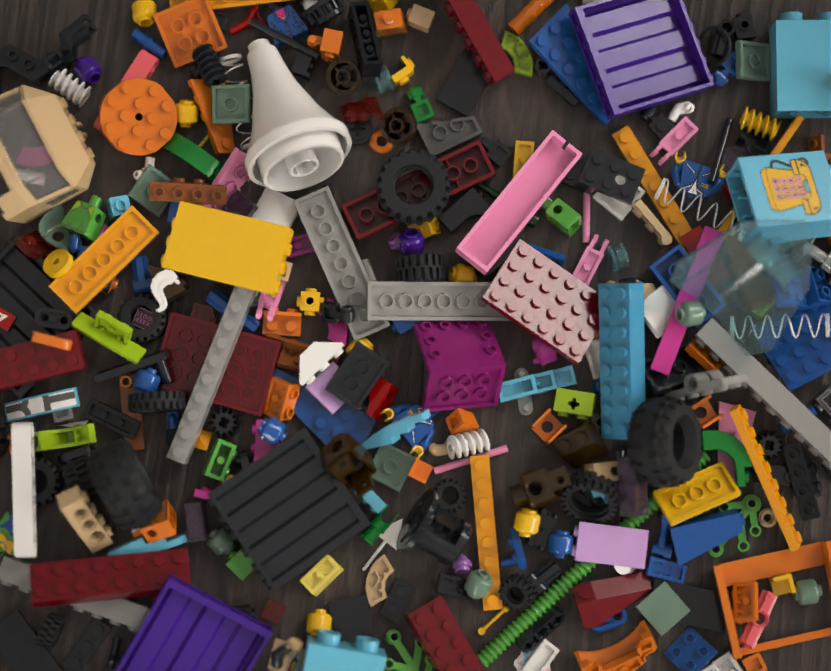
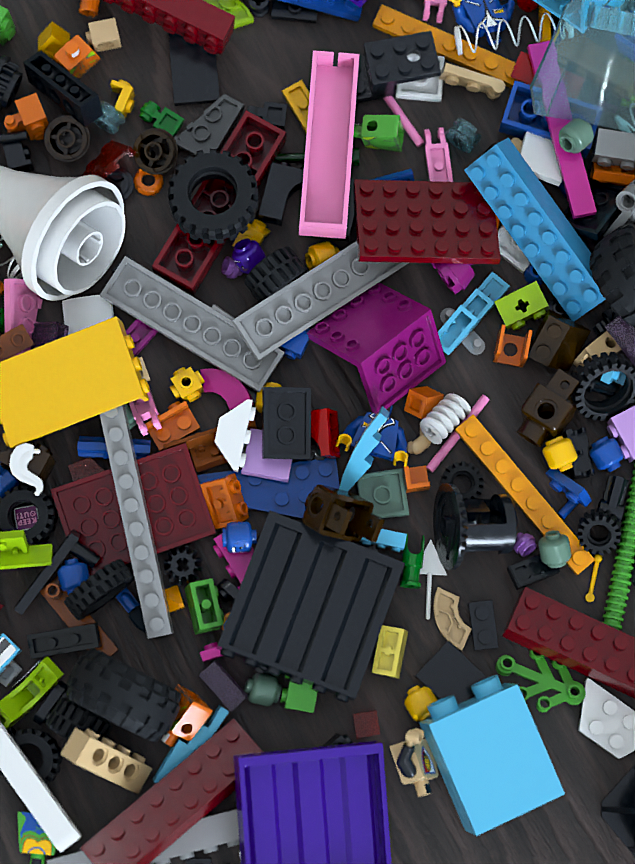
camera: 35 degrees left, 5 degrees down
black plate [320,301,355,324] -> none

